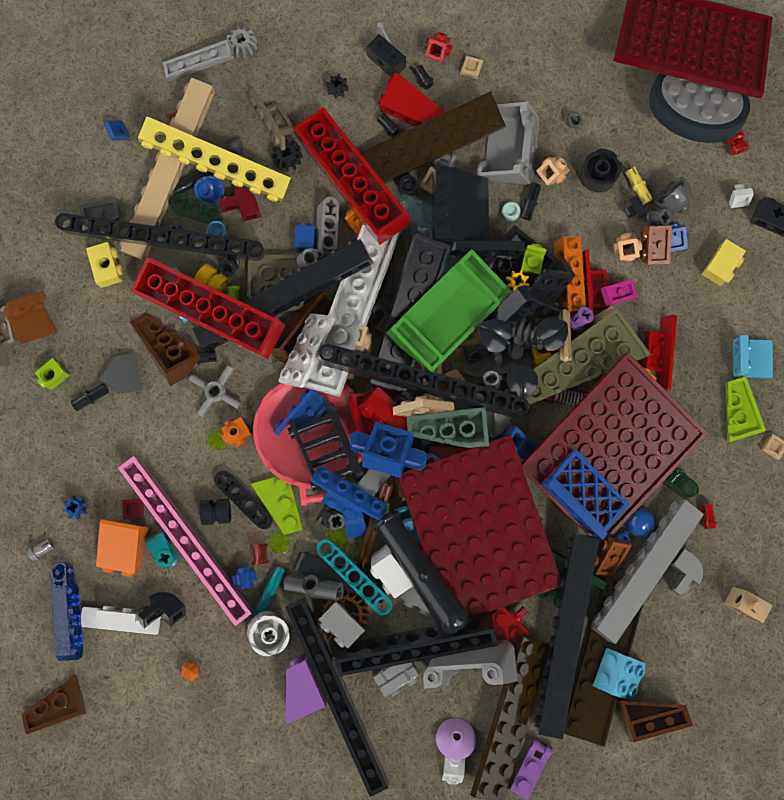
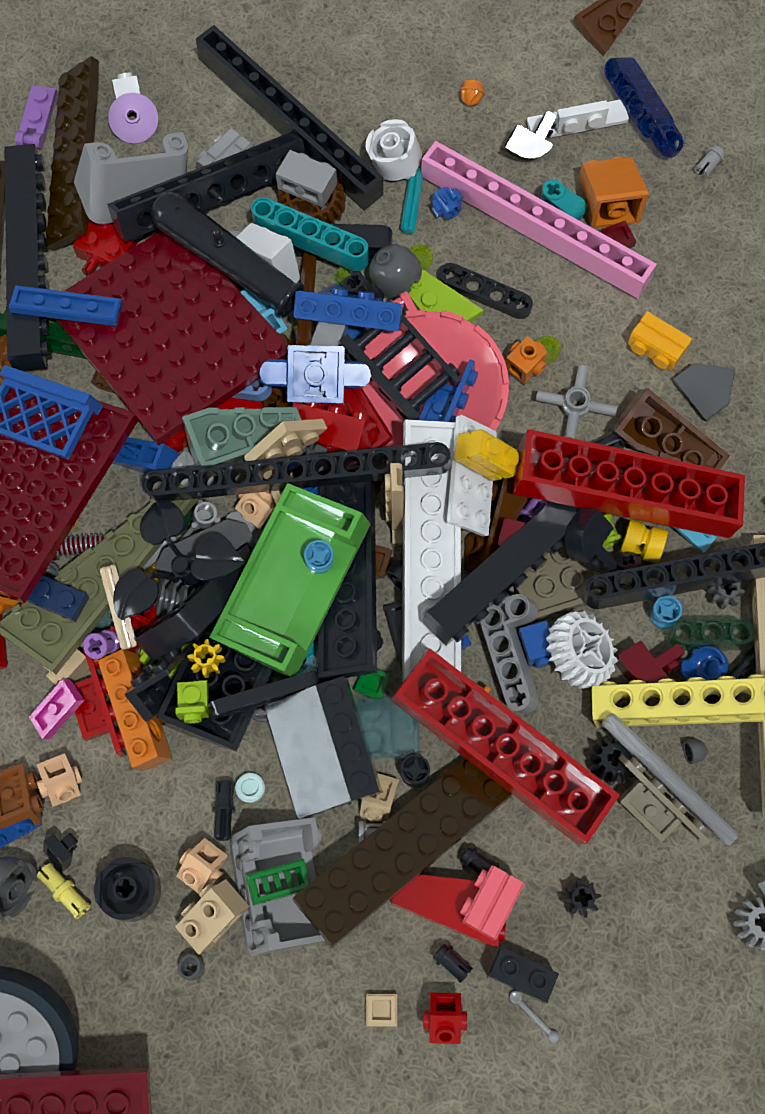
camera: 160 degrees right, 10 degrees down
blue gear [62,496,89,519] -> none
black axle [71,384,109,411] -> none
black wheel [199,498,231,525] -> none
clear red bush [250,543,269,565] -> none
dark grey piece [284,574,344,601] -> none
medium lavender slope [286,655,327,724] -> none
dark grey bush [645,208,671,225] -> none
none -> blue tile [9,285,123,326]
none -> dark blue plate [27,576,89,623]
none -> tan brick [175,879,250,955]
none -> green slope [245,859,310,906]
none -> dark azure wheel [304,540,334,574]
none -> dark grey cylinder [369,244,422,299]
none -> yellow brick [454,429,519,481]
none -> coral brick [460,866,525,941]
none -> dark red slope [498,518,526,547]
none -> white gear [546,611,618,689]
none -> black brick [564,508,618,572]
none -> light grey axle [602,713,738,845]
none -> light orange brick [628,311,693,371]

